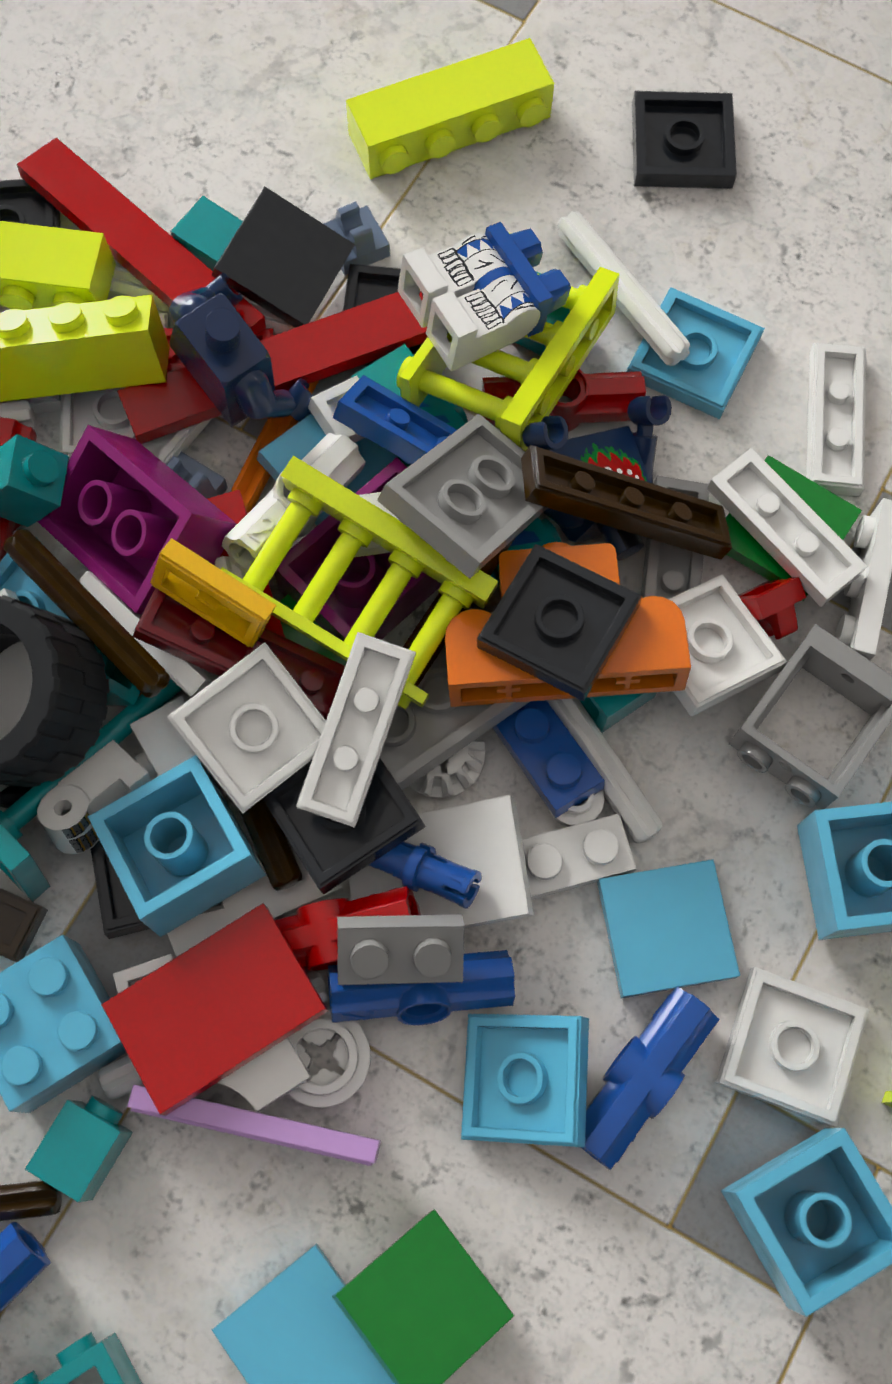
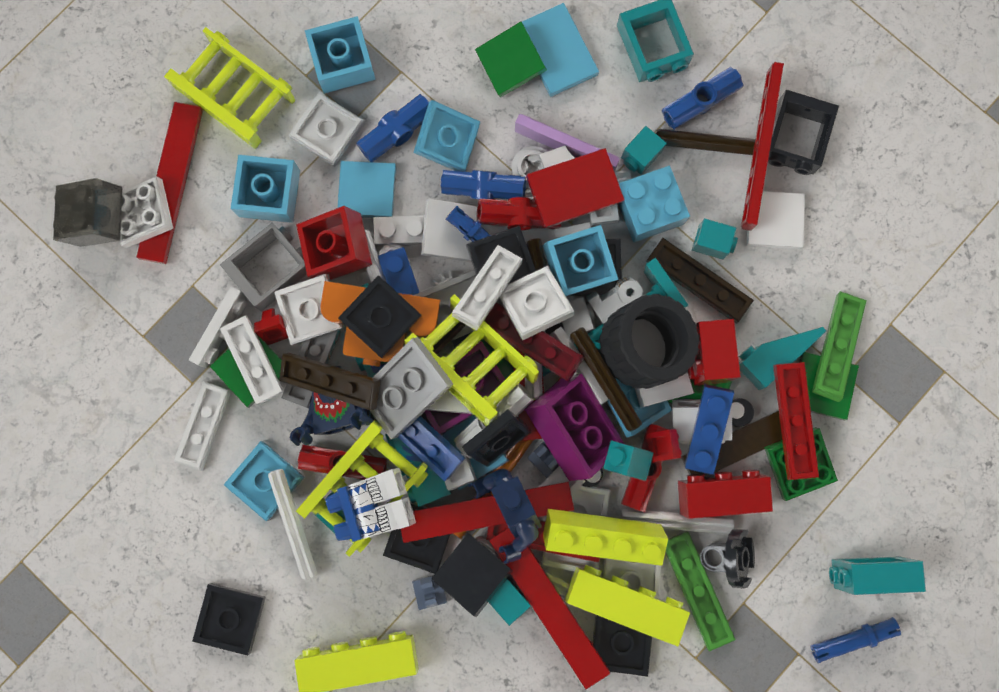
camera: 165 degrees left, 10 degrees up
yellow tile [150,538,276,648] -> none
light grey plate [337,914,464,985] -> none
none -> red brick [296,206,372,280]
none -> black tile [462,409,531,467]

